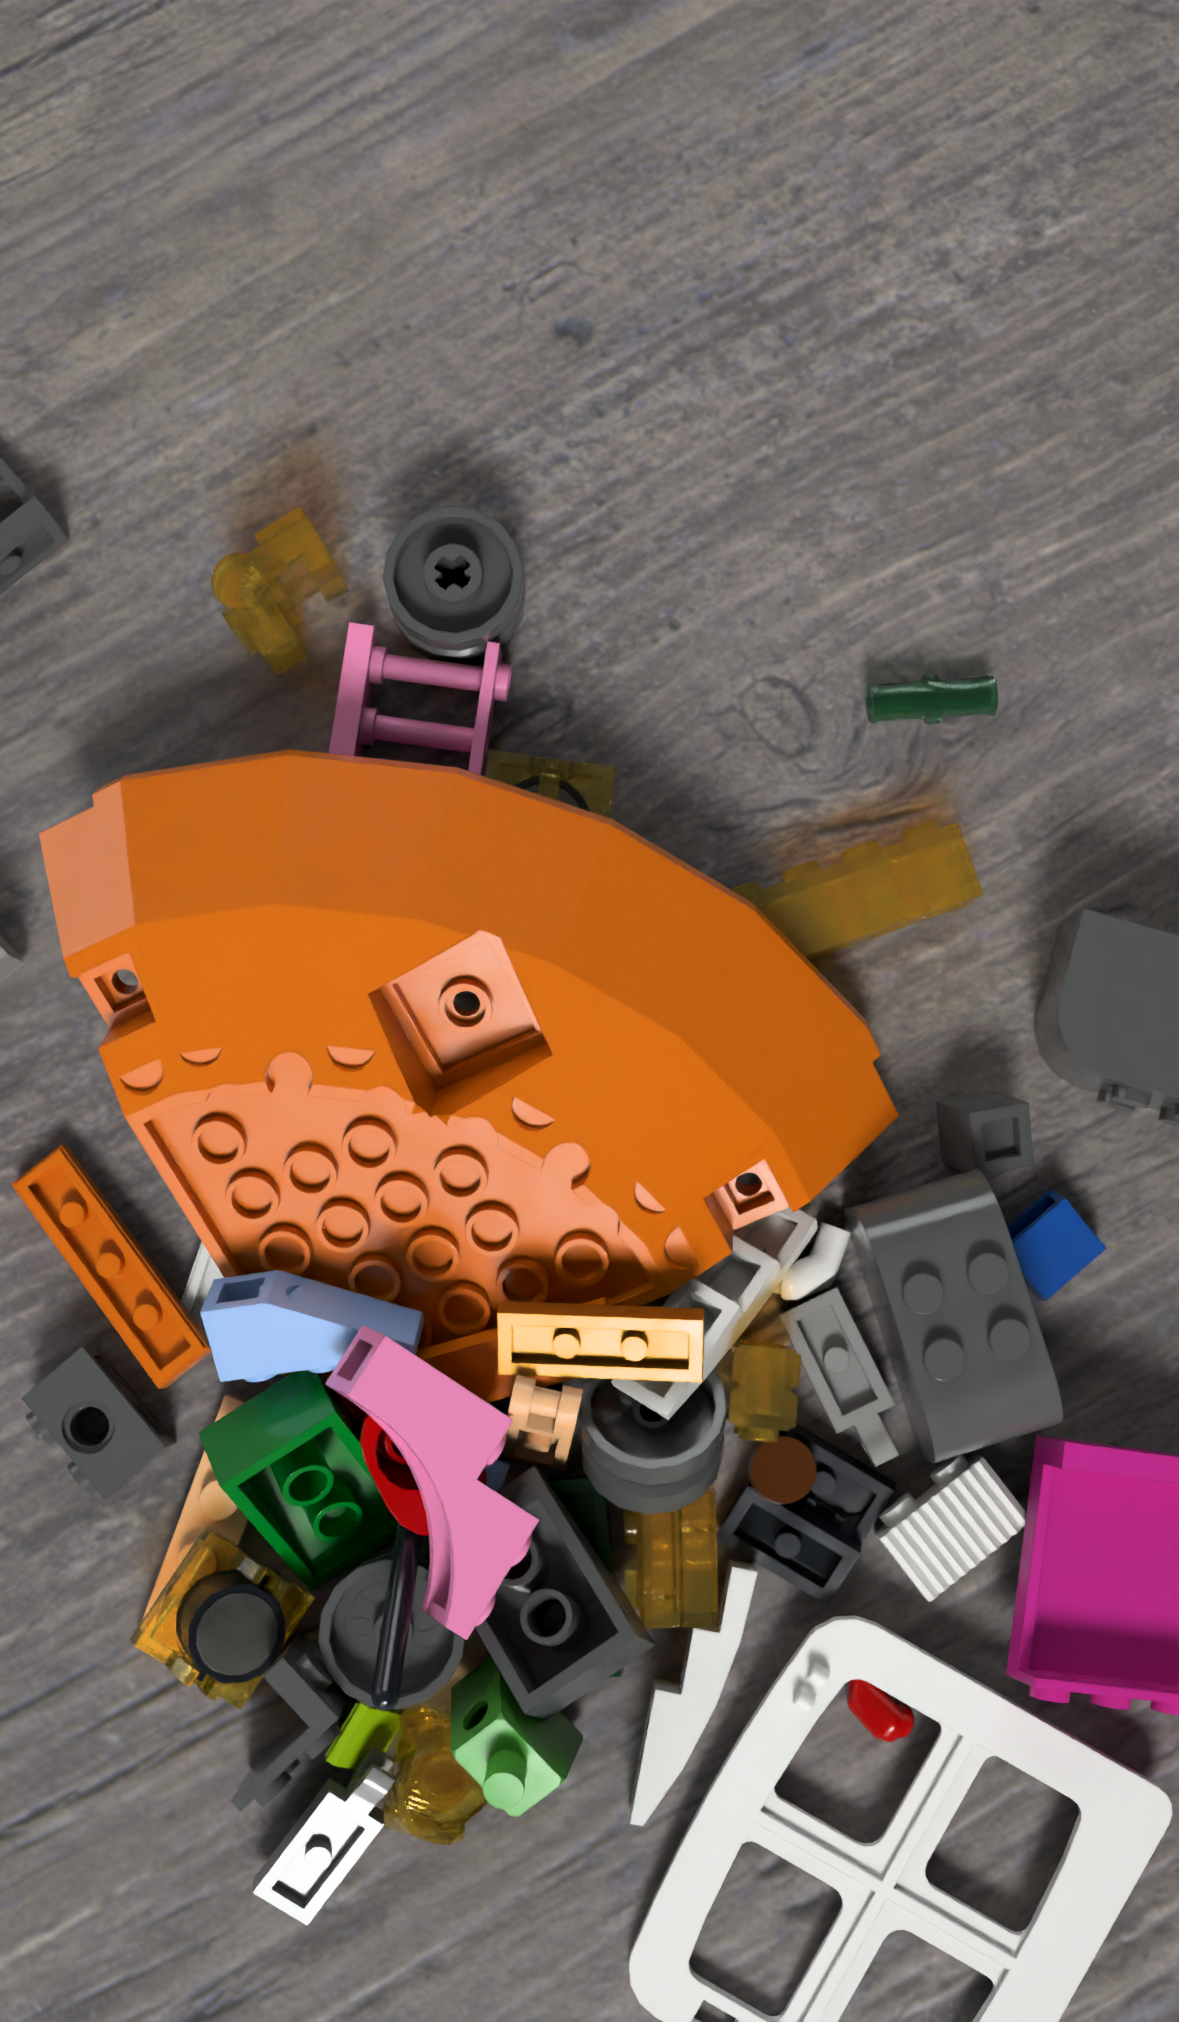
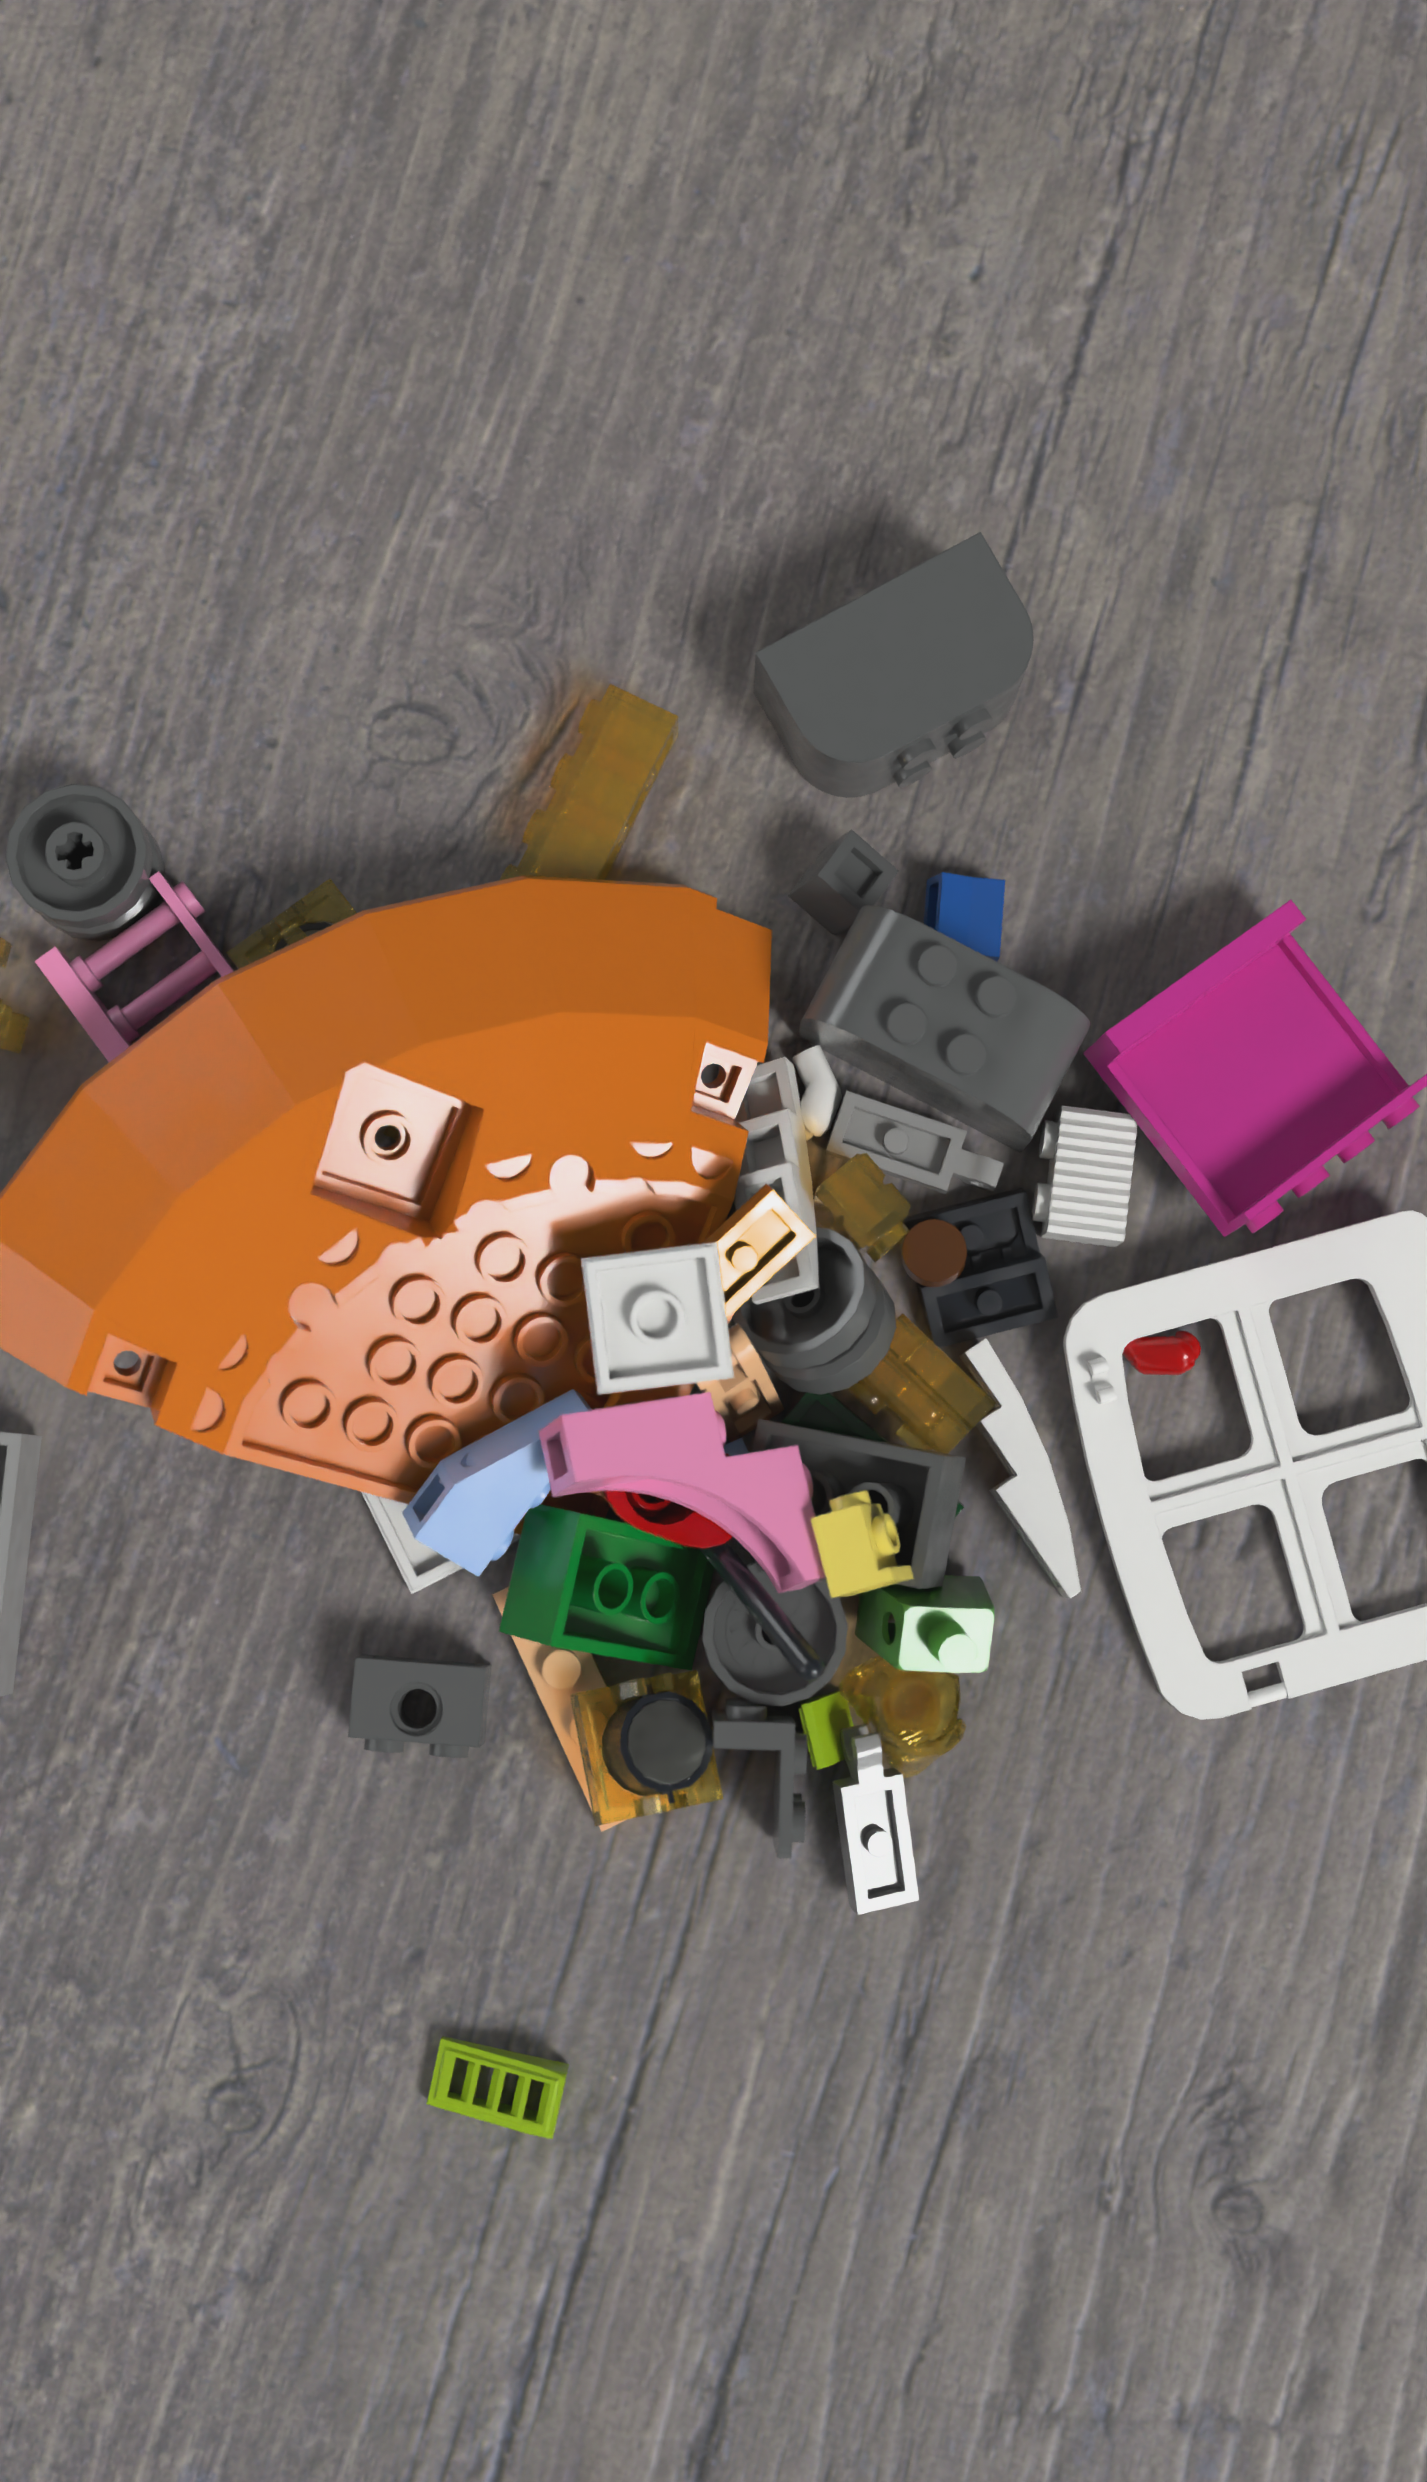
camera: 45 degrees left, 0 degrees up
orange tile [11,1145,212,1389] -> none
clear green pin [865,674,998,725] -> none
none -> white tile [582,1242,734,1394]
none -> light yellow brick [810,1491,914,1598]

